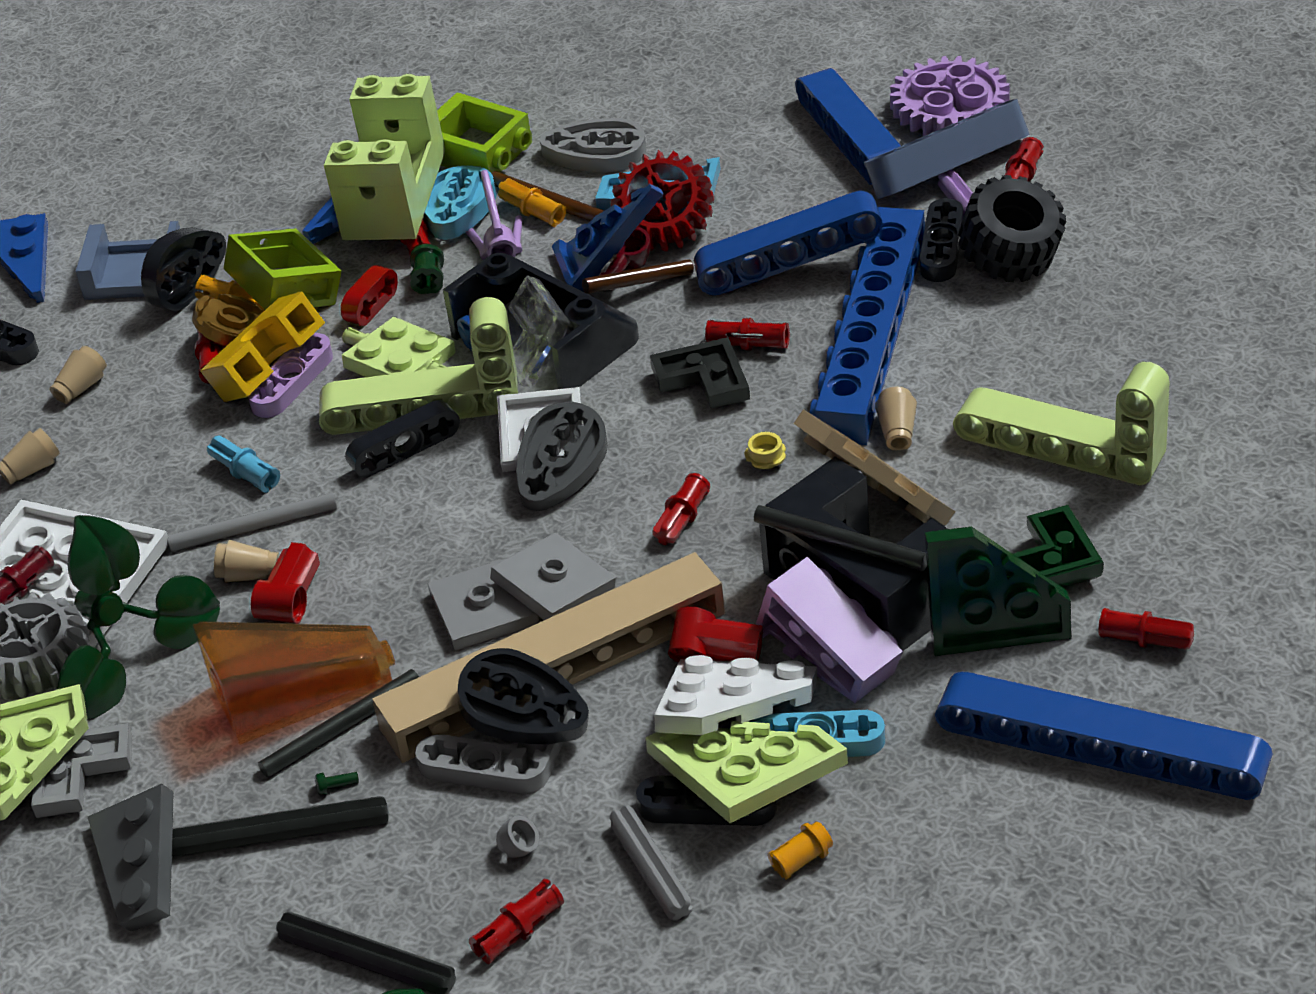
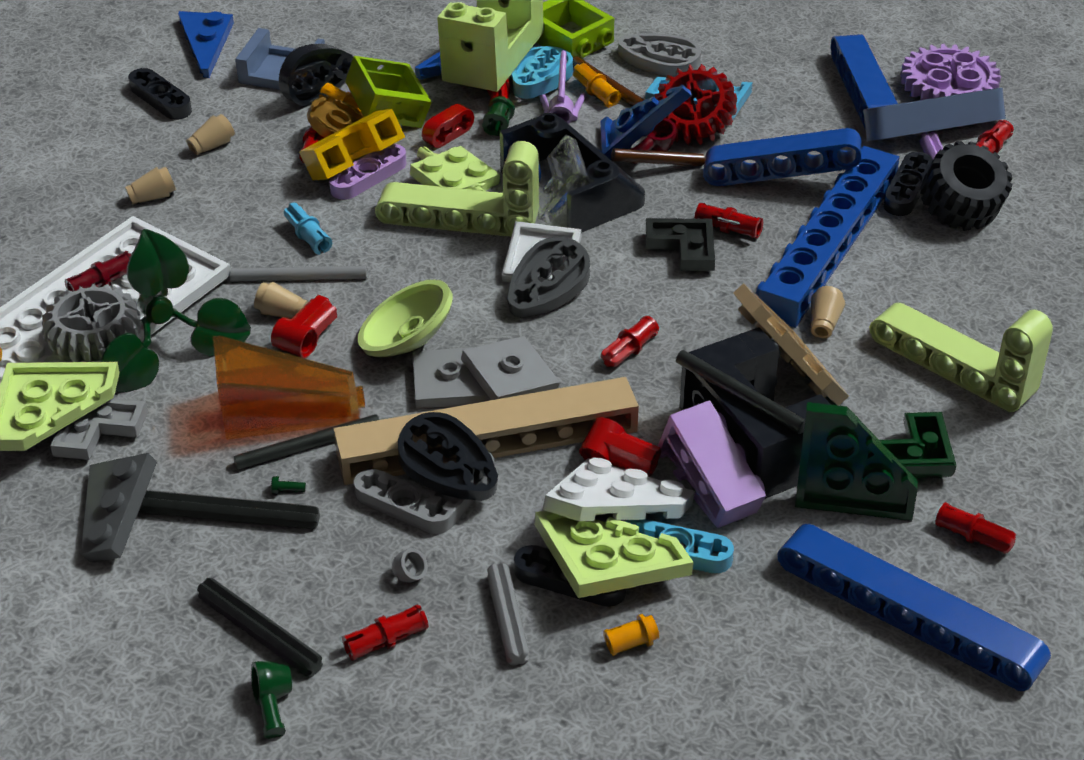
camera: 10 degrees right, 0 degrees up
black beam [345,400,460,478] -> none
light yellow plate [744,432,786,469] -> none
none -> yellowish green dish [358,279,453,357]

